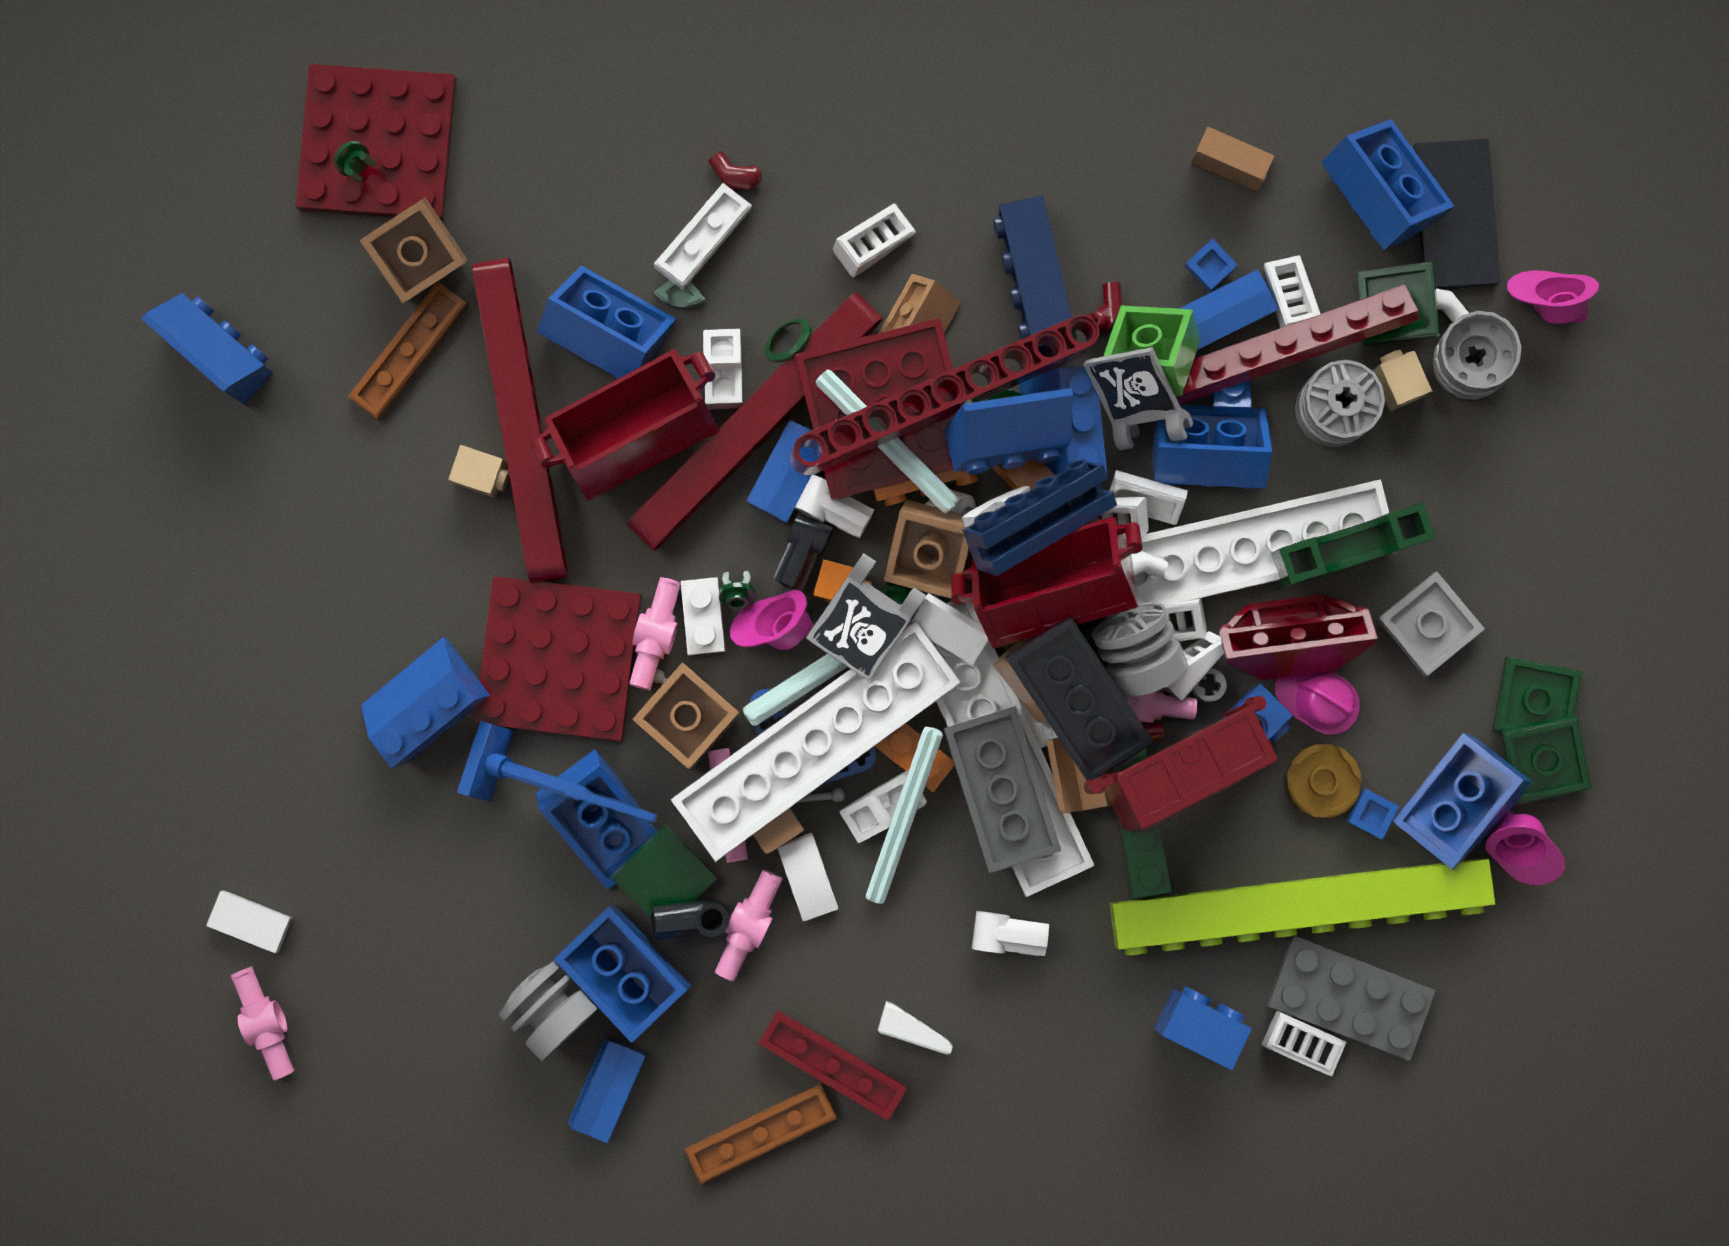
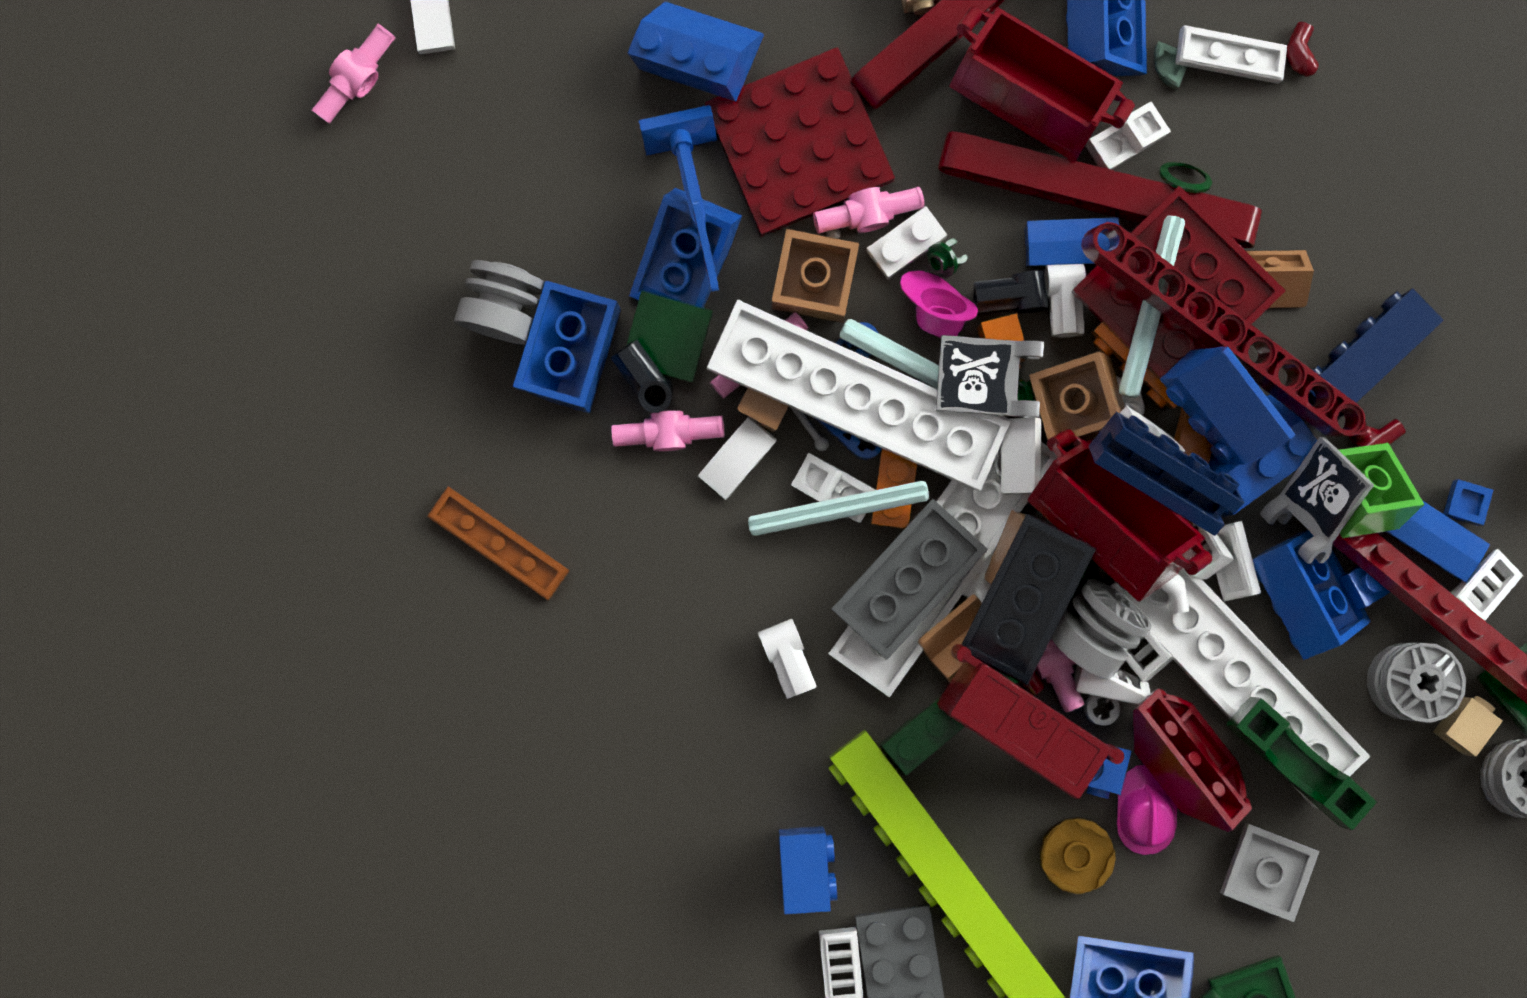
camera: 55 degrees right, 0 degrees up
blue piece [568,1036,648,1144] -> none
dark red plate [758,1010,907,1121] -> none
white slope [833,203,916,278] -> none
white slope [878,1001,953,1055] -> none
blue plate [1346,789,1400,840] -> none

